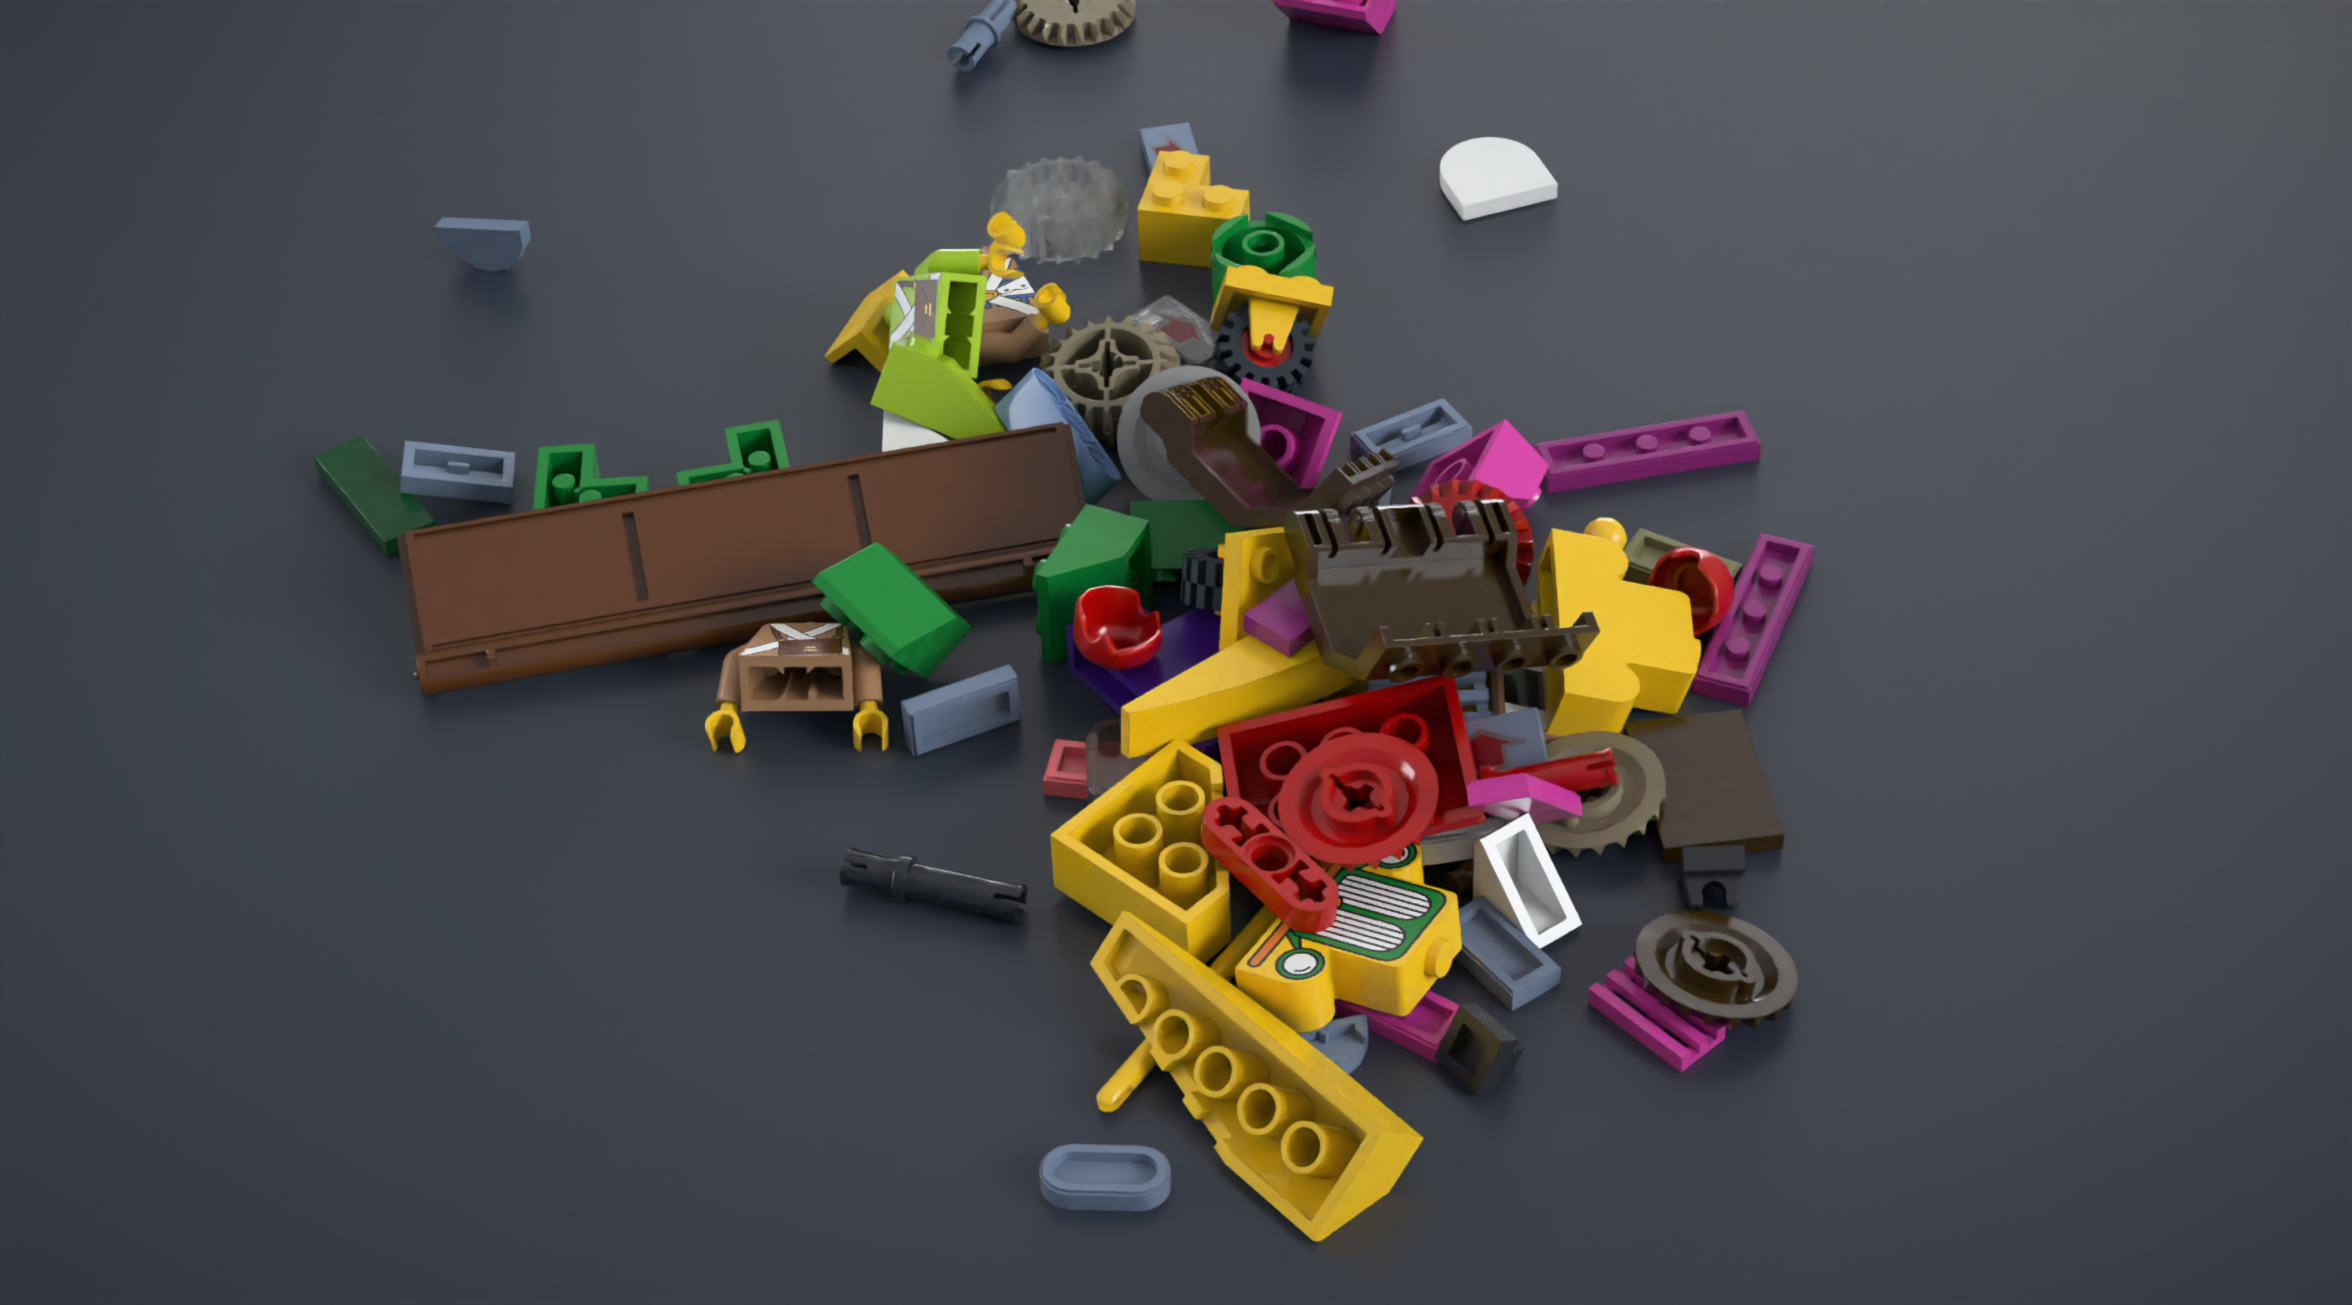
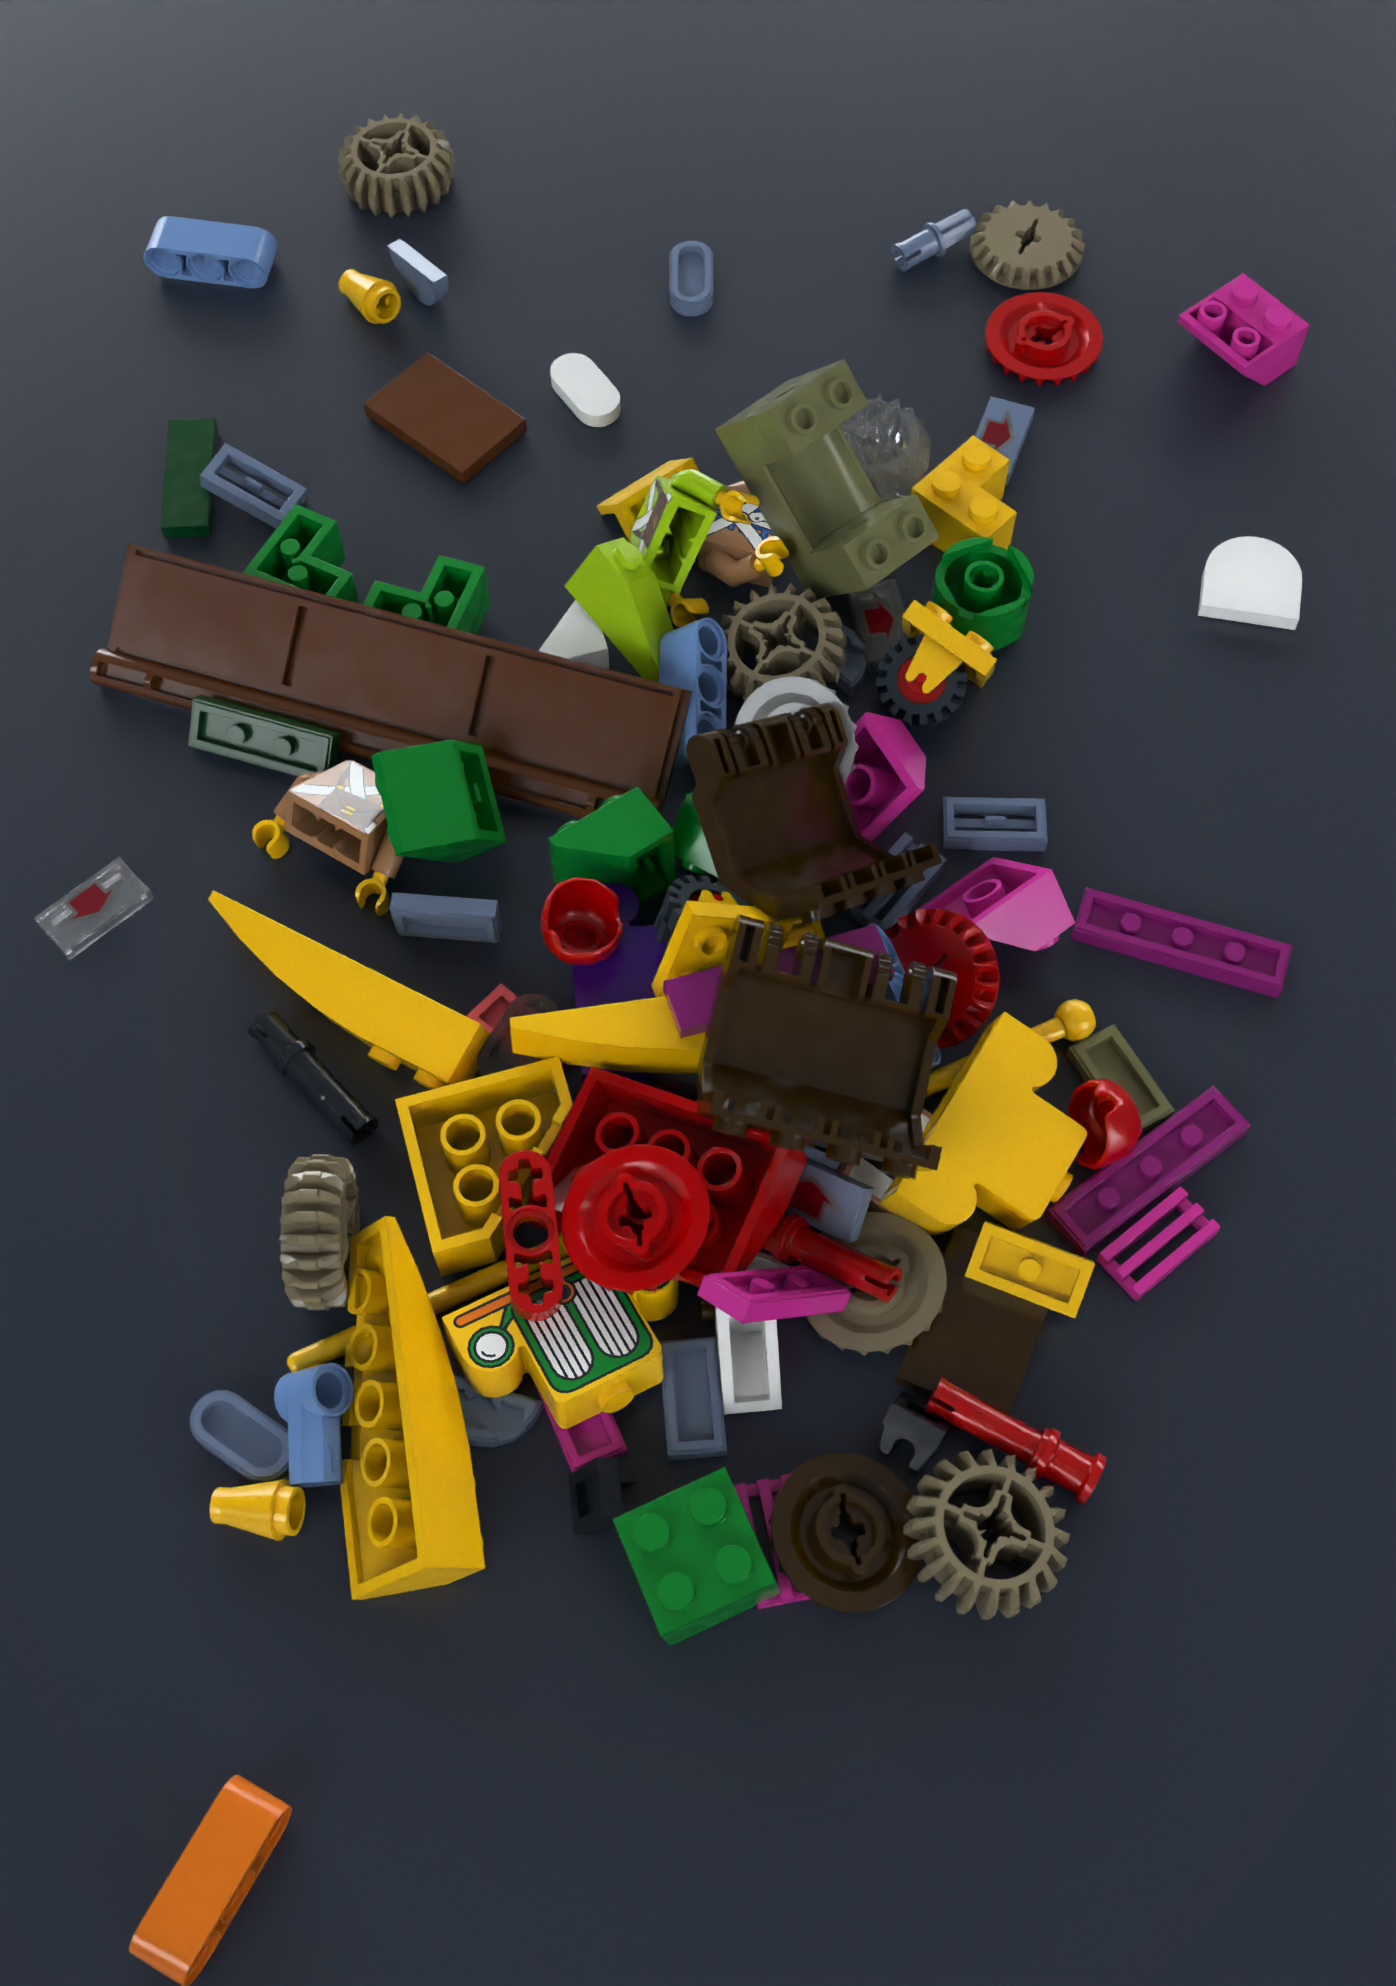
camera: 30 degrees right, 20 degrees up
none -> clear tile [34,857,154,960]
none -> medium blue beam [144,216,278,288]
none -> tile [188,694,340,776]
none -> yellow slope [208,890,495,1090]
none -> yellow cone [209,1479,306,1541]
none -> medium blue piece [274,1363,354,1488]
none -> dark tan gear [279,1154,361,1310]
none -> dark tan gear [338,113,455,219]
none -> yellow cone [338,269,401,324]
none -> reddish brown tile [364,352,527,484]
none -> white tile [550,353,621,427]
none -> green brick [612,1467,781,1646]
none -> sand blue tile [669,241,714,317]
none -> olive piece [715,359,940,599]
none -> dark tan gear [903,1449,1071,1620]
none -> red pin [924,1376,1107,1505]
none -> yellow panel [965,1221,1095,1319]
none -> red gear [984,292,1103,386]
none -> dark pink tile [1096,1186,1221,1302]

